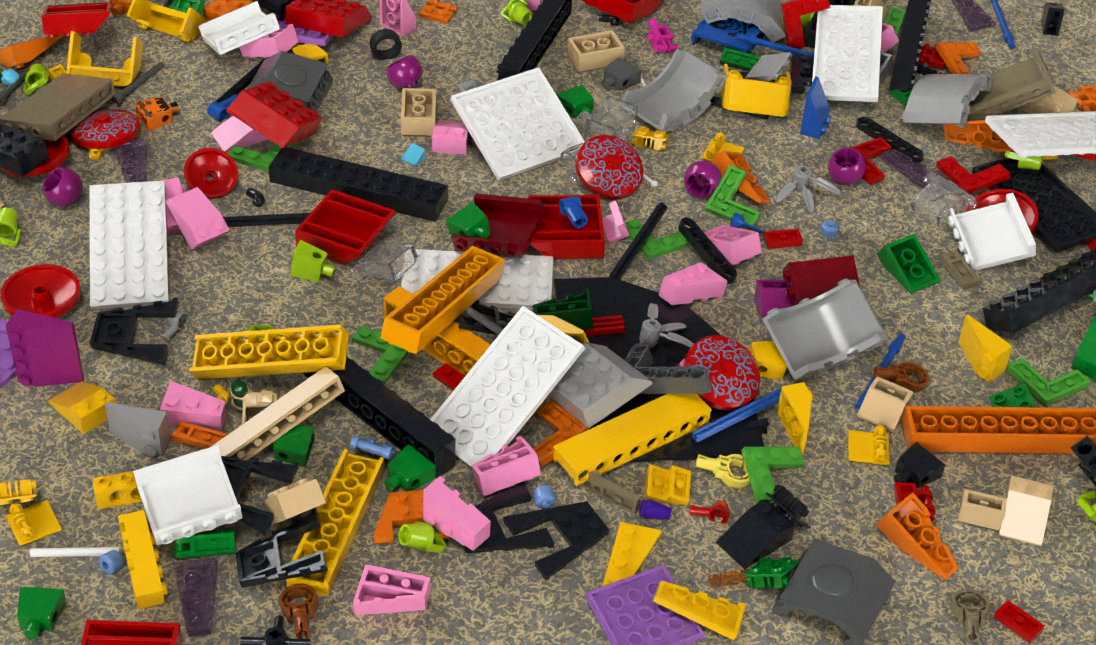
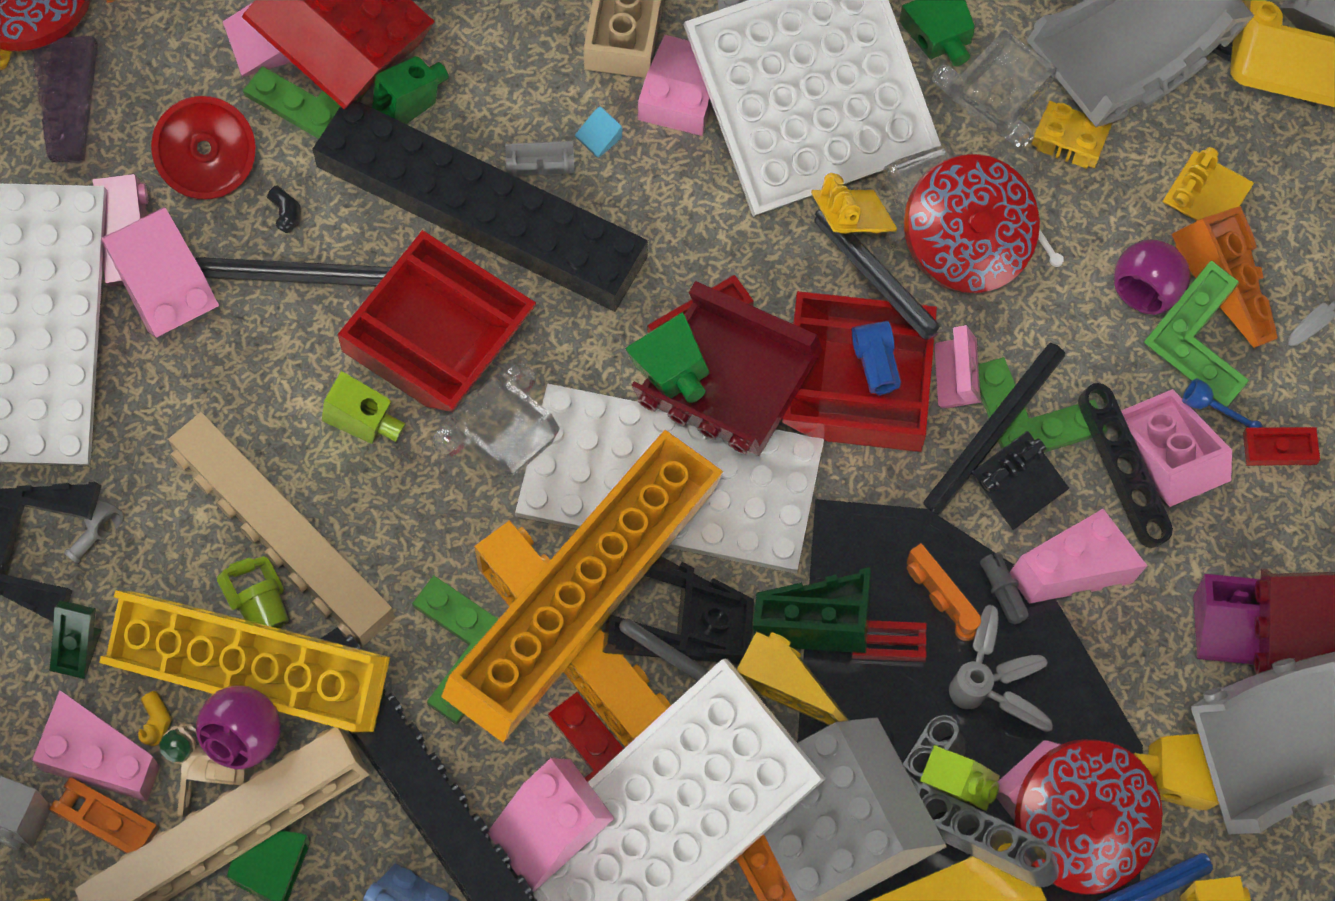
camera: 10 degrees right, 25 degrees up
none -> dark green slope [49,600,102,679]
none -> tan brick [168,412,395,647]
none -> magenta wheel [196,686,281,769]
none -> green torso [372,56,449,124]
none -> bright pink slope [488,758,615,892]
none -> light grey hinge [505,141,575,176]
none -> yellow hinge [811,173,897,234]
none -> black axle [814,209,940,340]
none -> orange plate [907,543,981,641]
none -> lime brick [920,745,1000,811]
none -> black hinge [971,431,1069,530]
none -> dark grey axle [980,552,1028,624]

